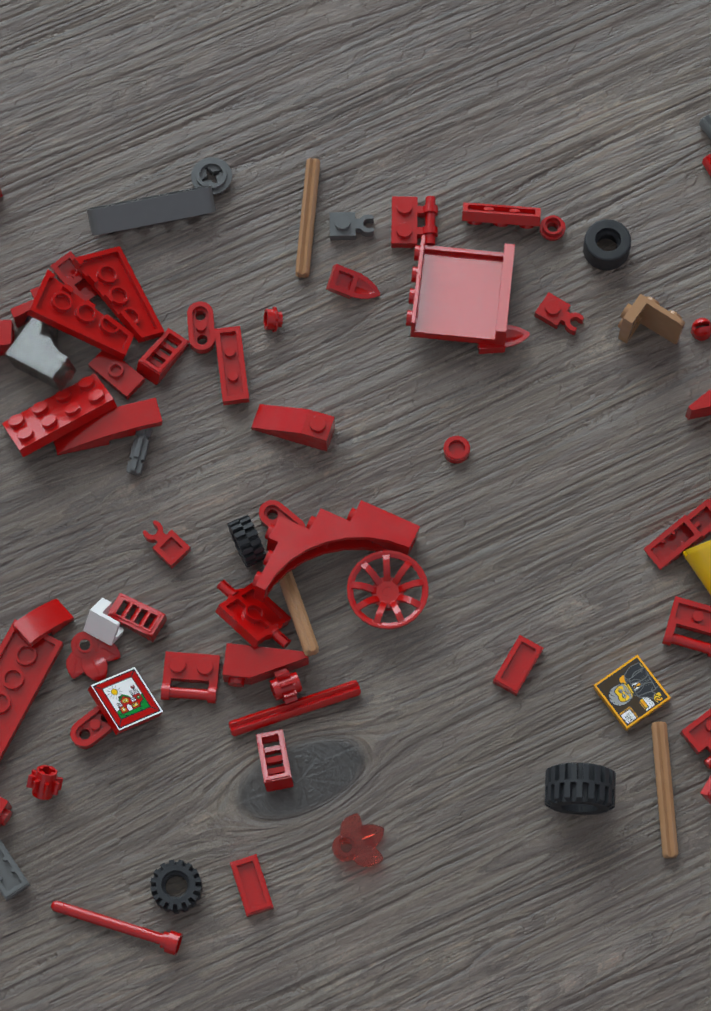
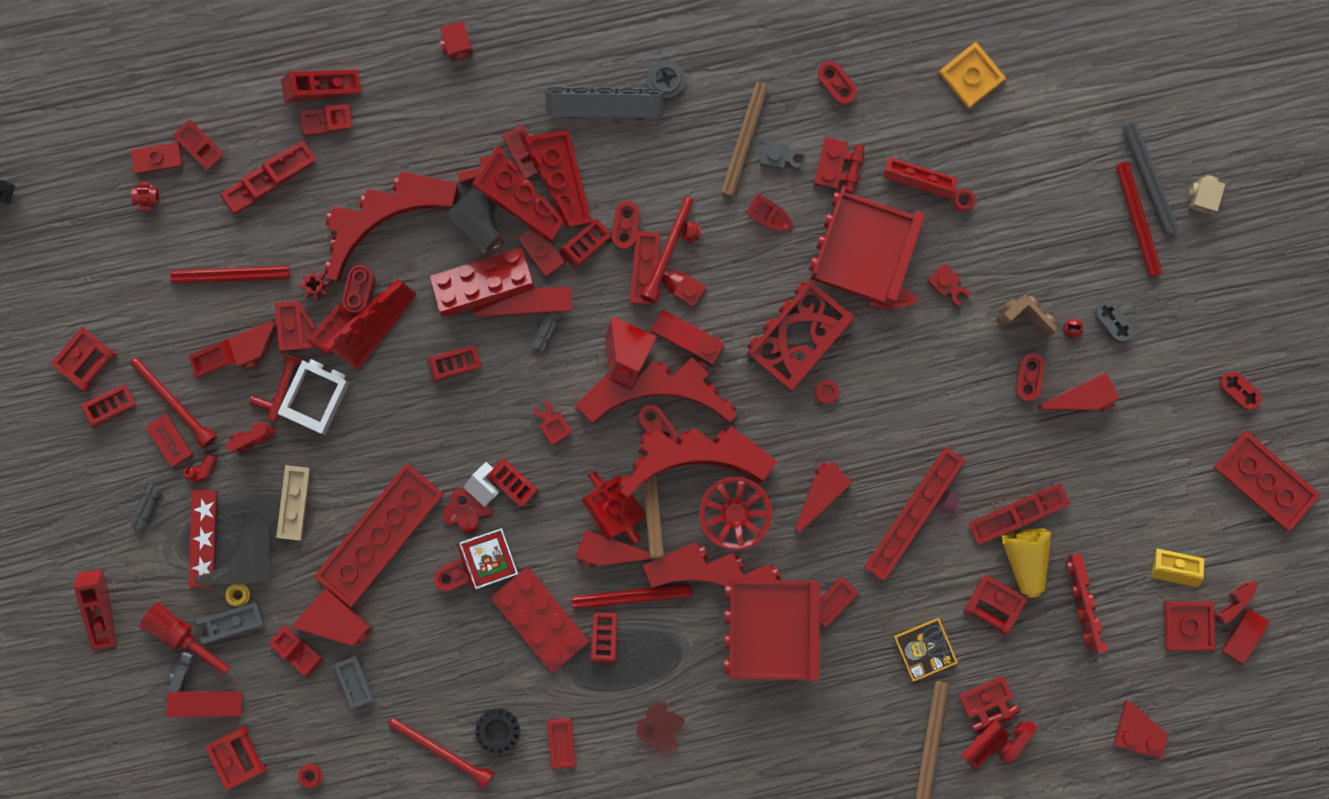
camera: 10 degrees right, 15 degrees up
red slope [13,599,74,647] -> none
red gear [26,765,63,800] -> none
red plate [161,651,221,704] -> none
black tyre [227,515,266,568] -> none
red gear [269,668,302,704] -> none
black tyre [544,763,616,815] -> none
black tyre [583,219,631,271] -> none
none -> red slope [427,345,482,383]
none -> red plate [490,566,590,673]
none -> red arch [575,357,737,424]
none -> red slope [605,317,657,388]
none -> red piece [639,196,693,304]
none -> red arch [642,542,781,588]
none -> red plate [661,270,706,308]
none -> red panel [724,579,820,681]
none -> red fence [747,280,855,392]
none -> red slope [794,462,852,533]
none -> red plate [817,61,857,105]
none -> red plate [864,446,965,581]
none -> light orange tile [938,42,1006,110]
none -> clear pink plate [938,490,960,513]
none -> red plate [1015,353,1045,402]

